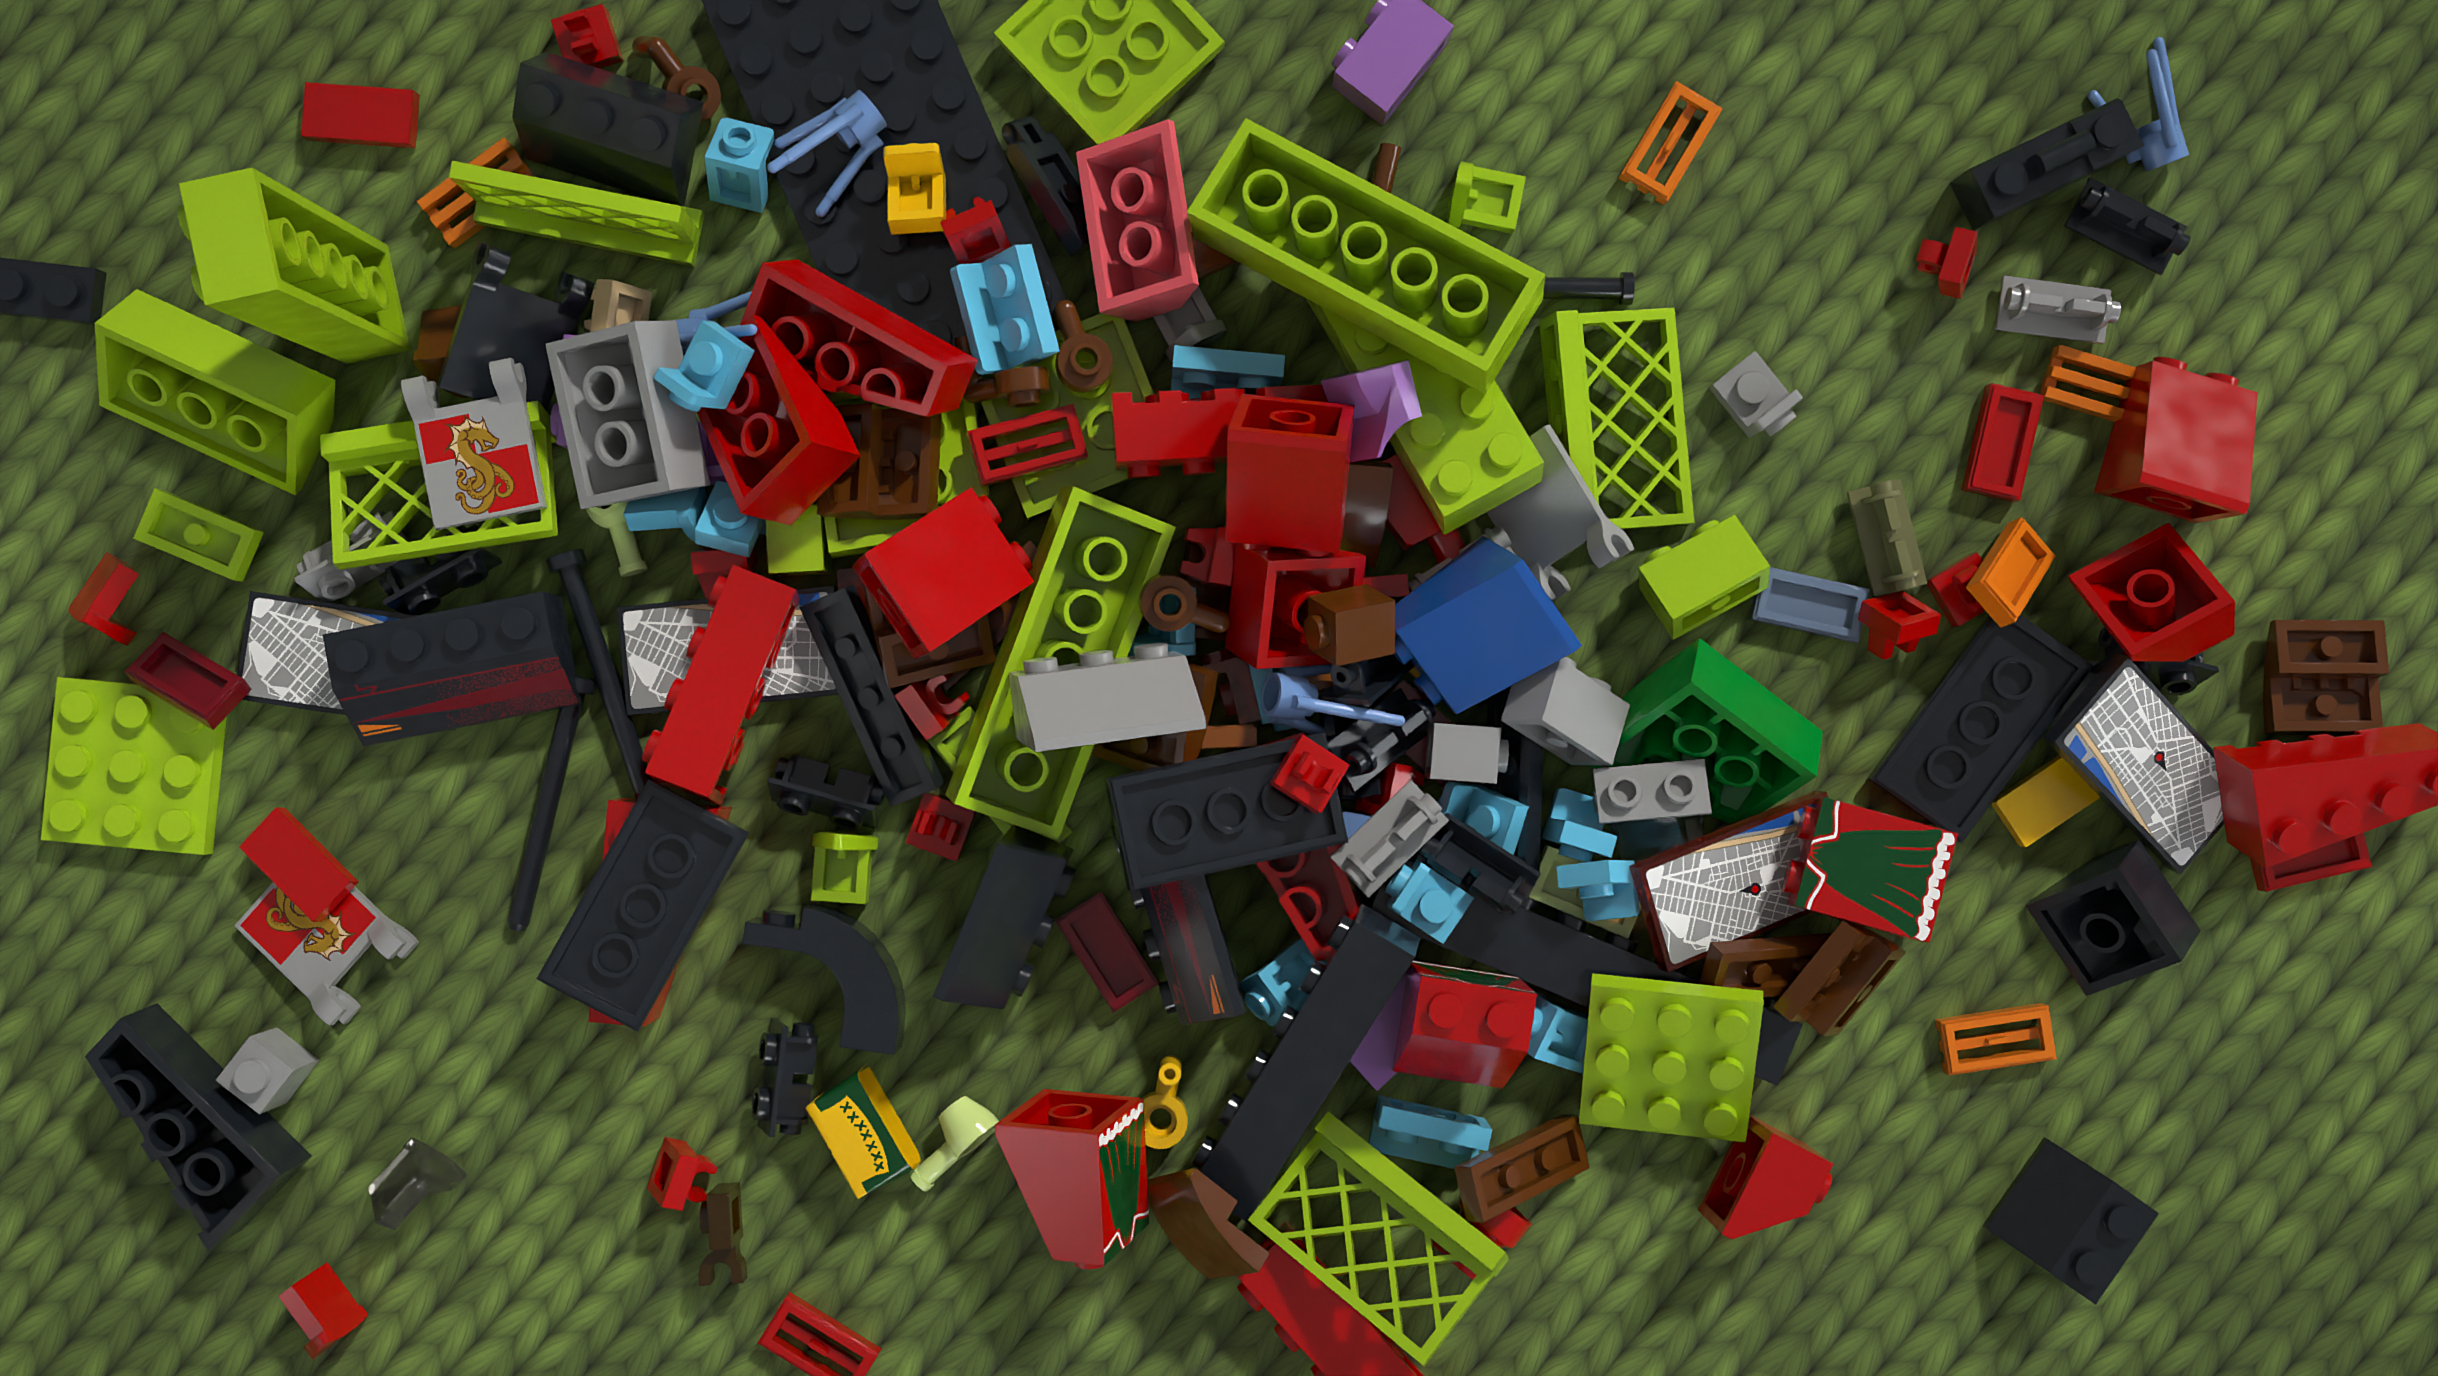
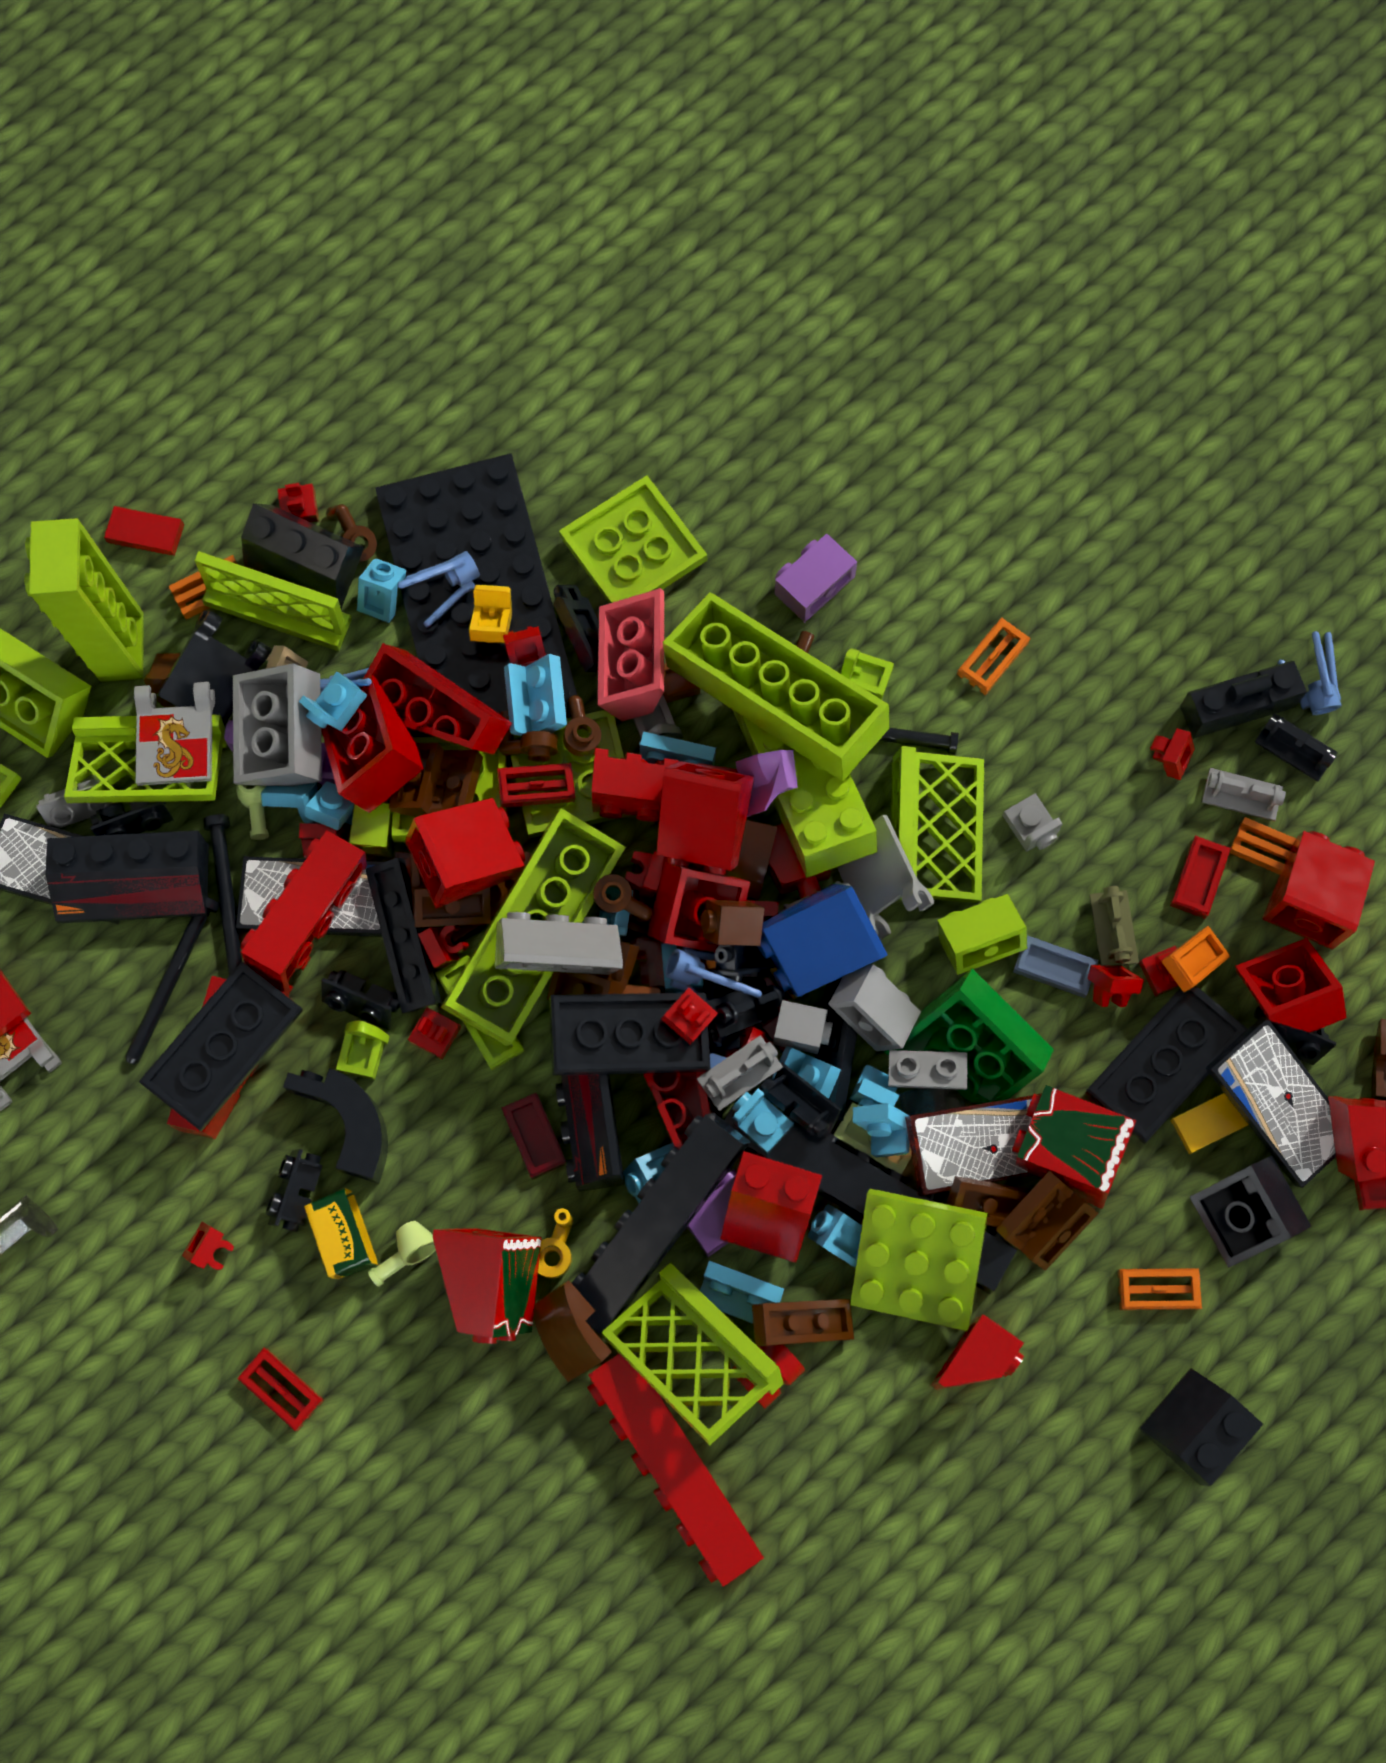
camera: 15 degrees right, 15 degrees down
dark brown plate [698,1182,747,1286] -> none
black slope [933,825,1077,1009] -> none

